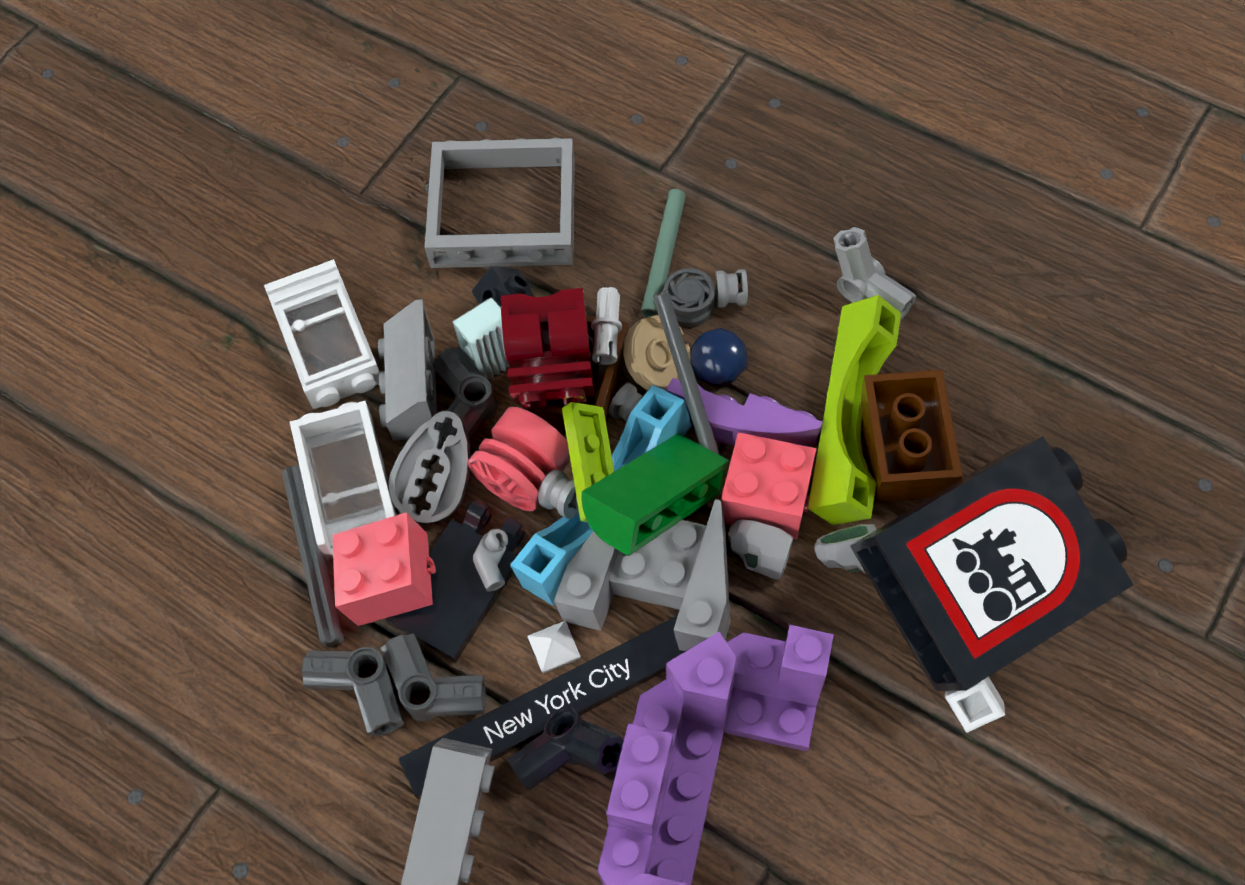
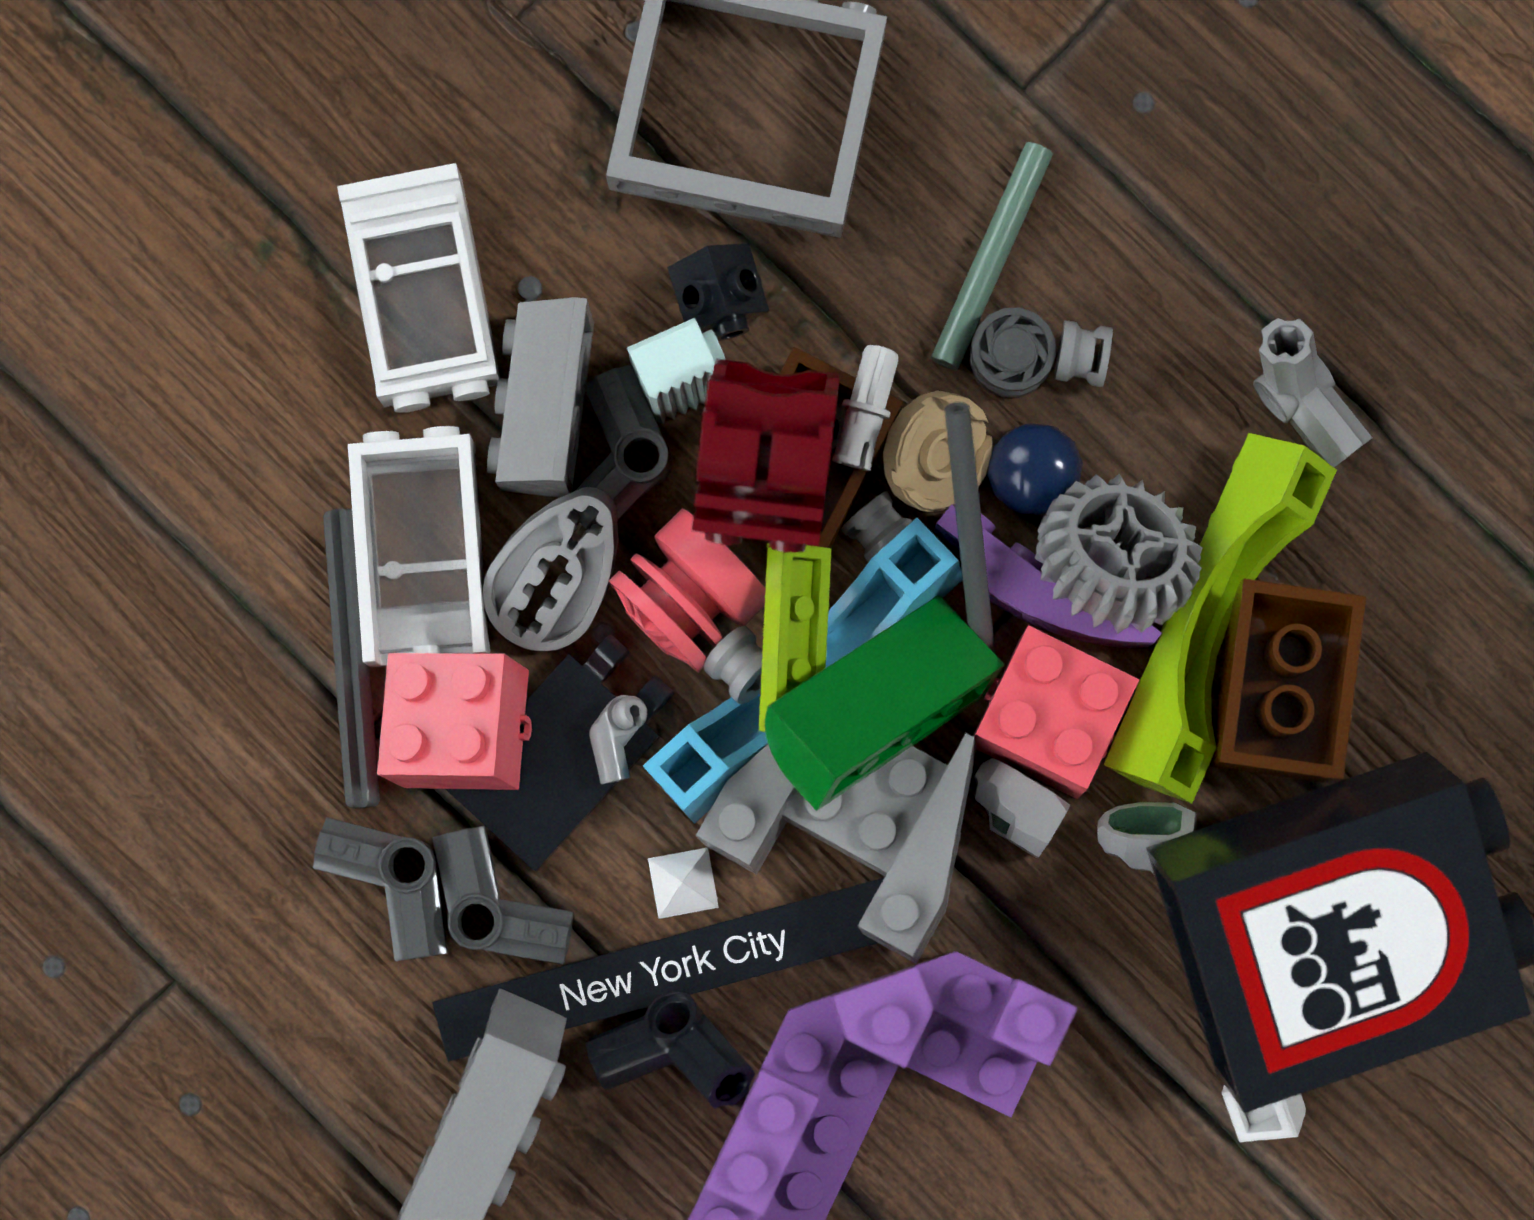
camera: 10 degrees right, 20 degrees up
none -> light grey gear [1035,474,1203,633]

